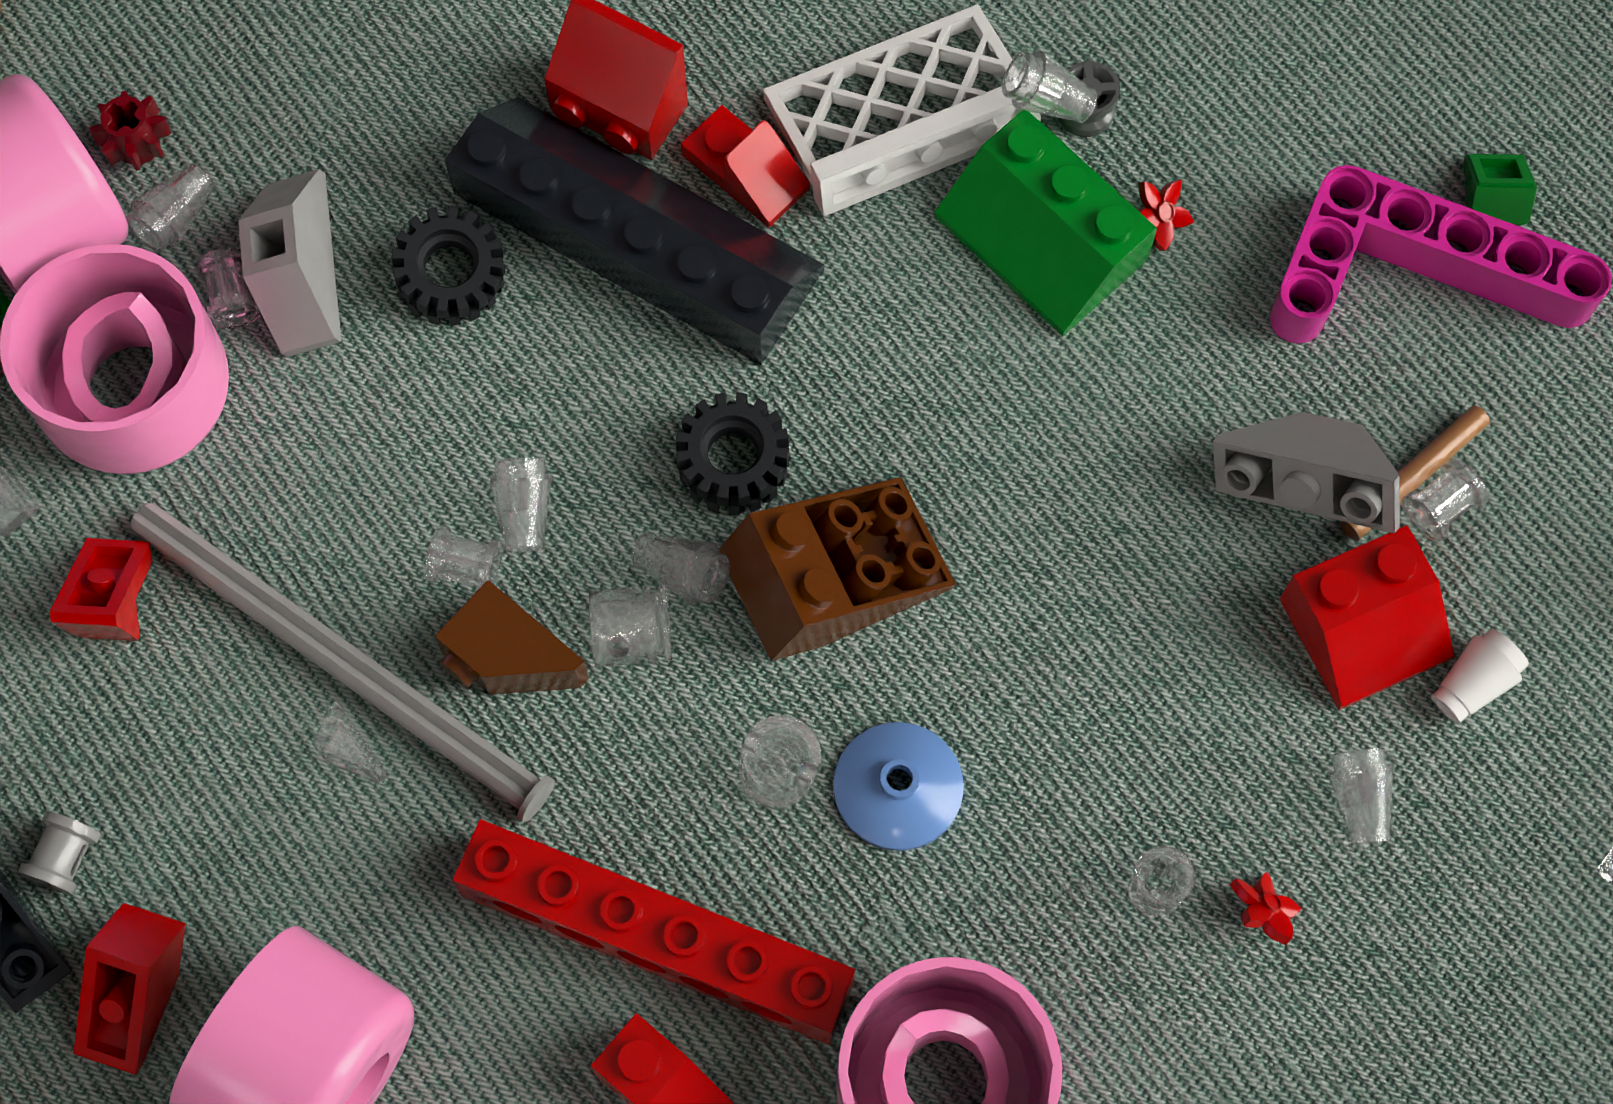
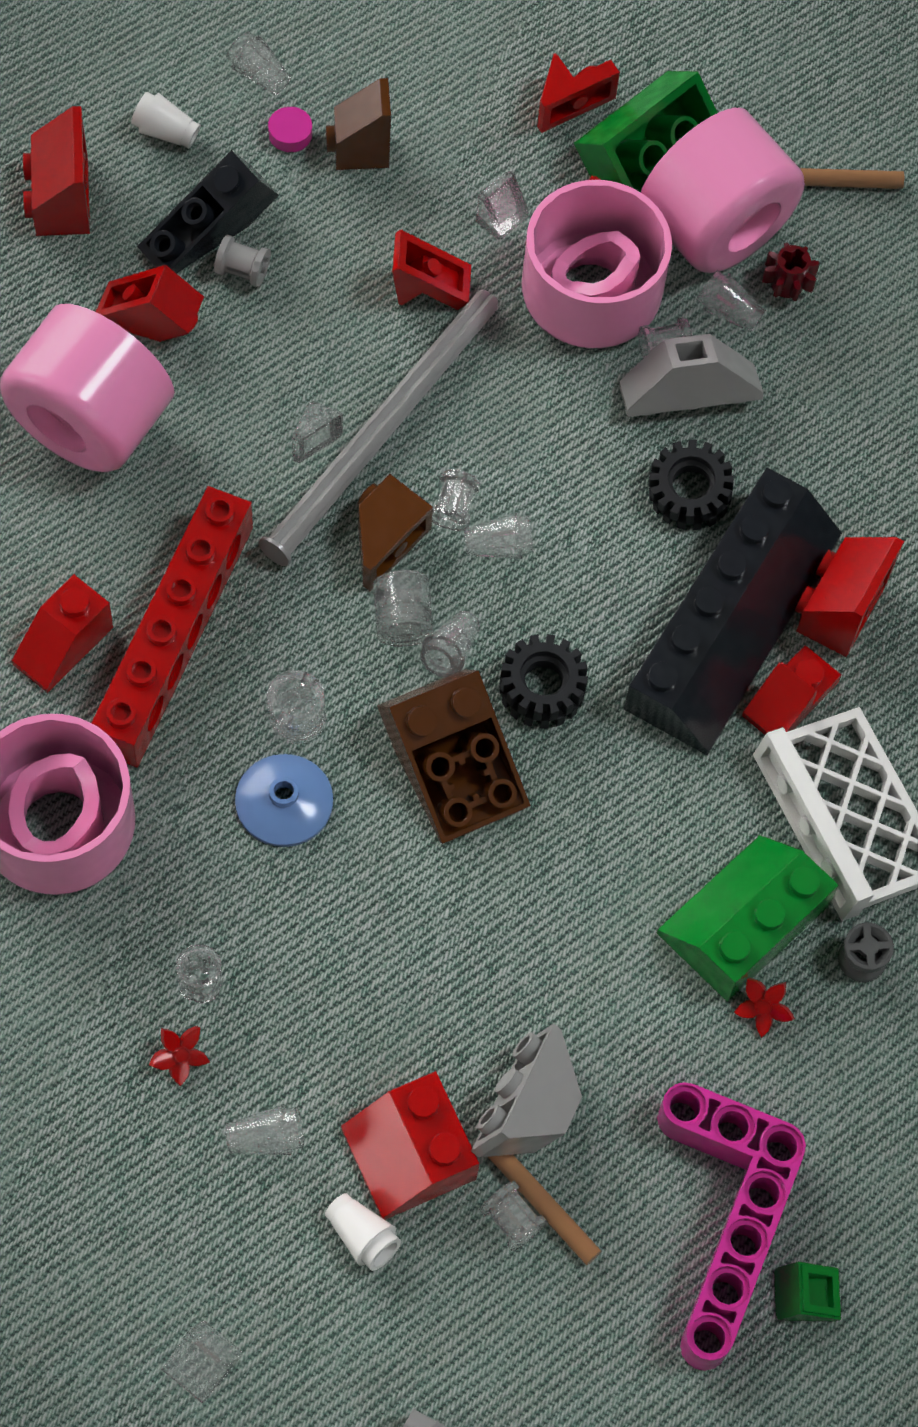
camera: 85 degrees right, 5 degrees down
clear cone [1002,51,1097,123] -> none

